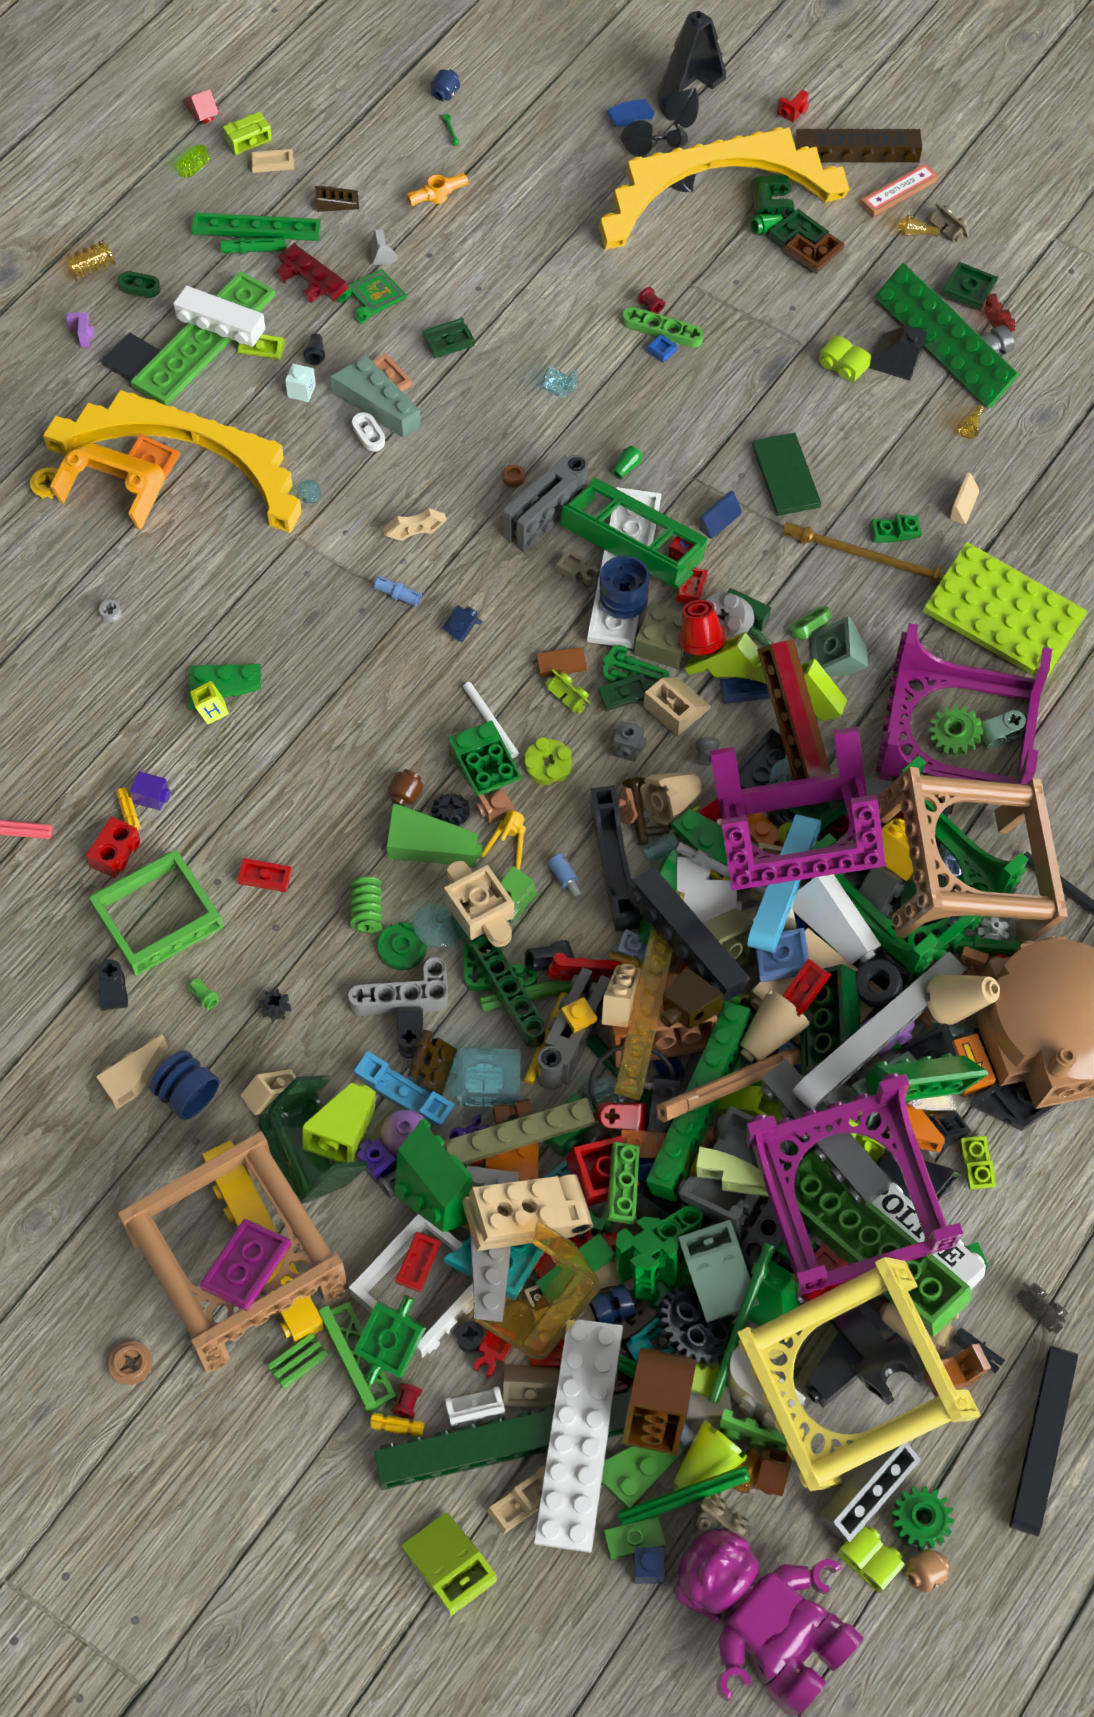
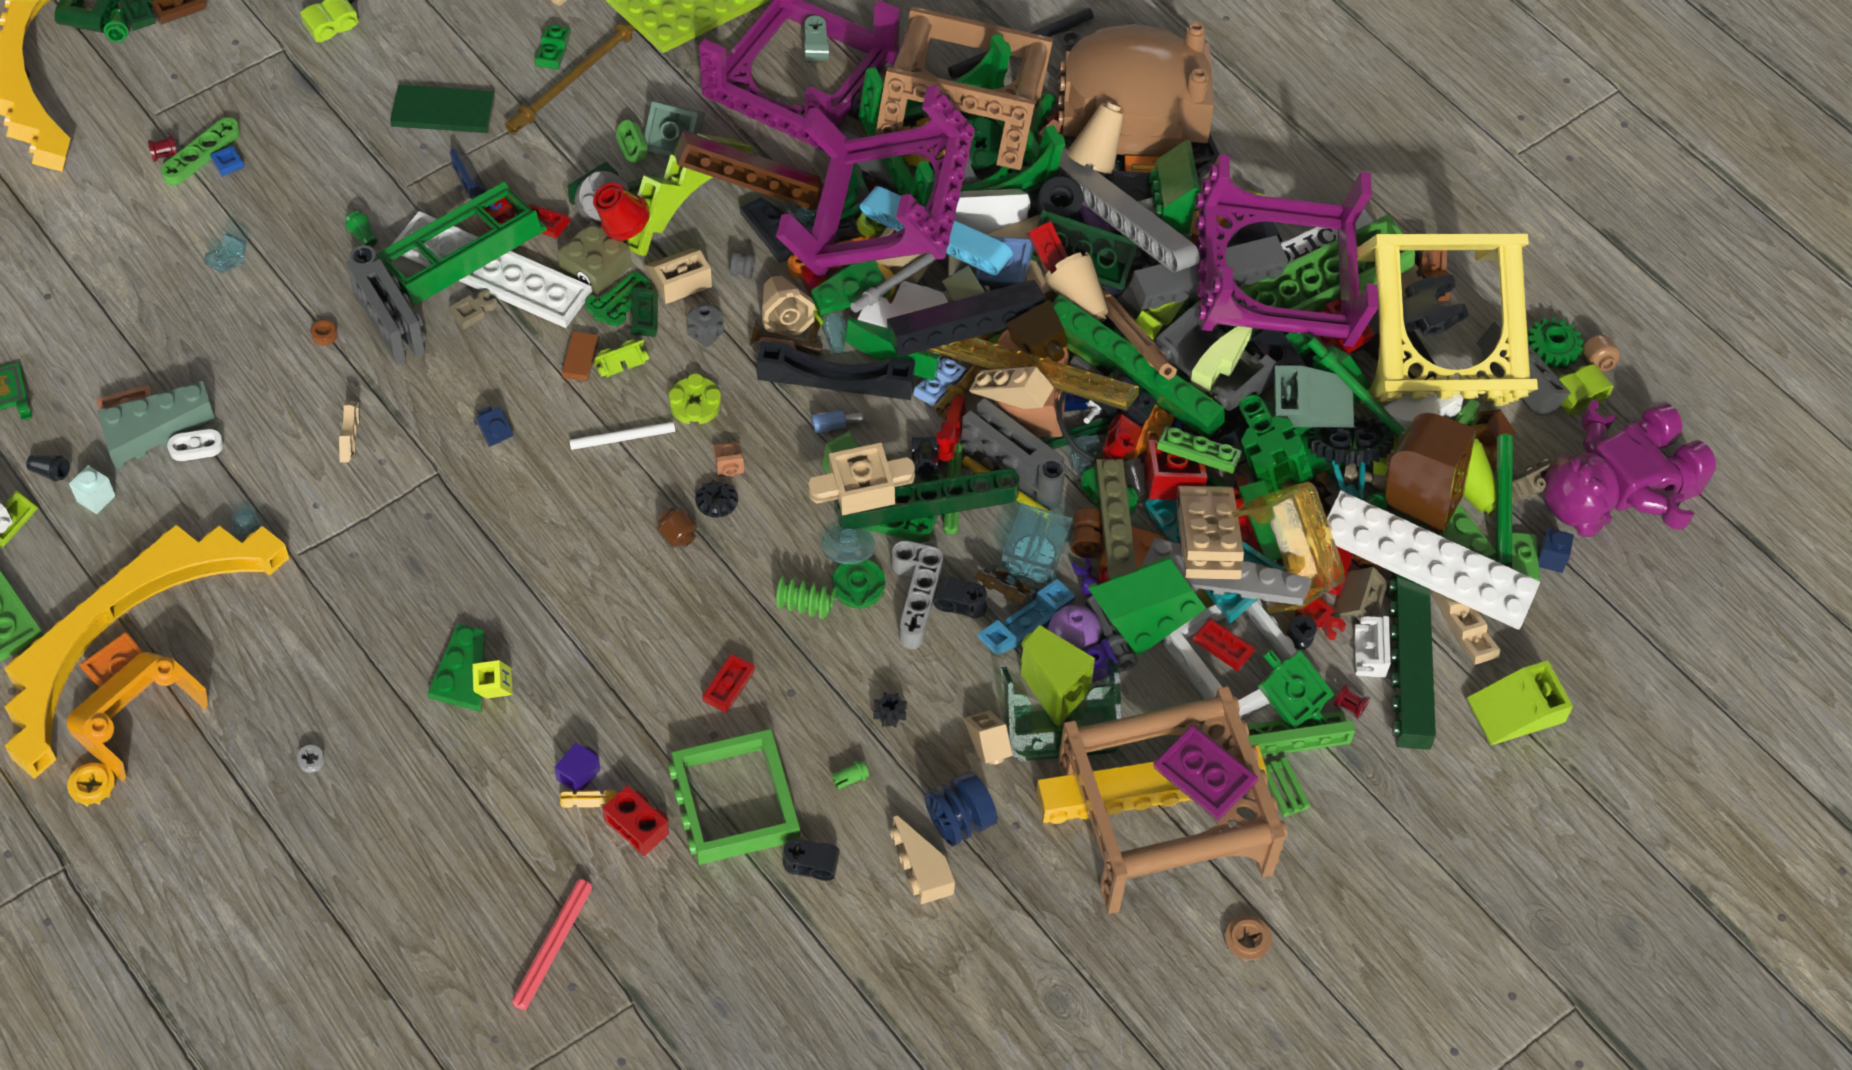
camera: 75 degrees left, 5 degrees down
yellow axle [370,1413,425,1437] -> none
medium blue pin [374,575,422,607] -> none
bright green slope [387,804,483,867] -> none
dark green plate [422,317,475,359] -> none
green slope [448,720,522,796] -> none
yellow plant [482,811,526,870] -> none
yellow plate [561,997,597,1033] -> none
dark blue wheel [599,556,649,619] -> none
dark blue hinge [719,677,770,704] -> none
bright green gear [929,705,983,758] -> none
black beam [1010,1346,1078,1537] -> none
clear smoke hinge [1016,1282,1070,1335] -> none

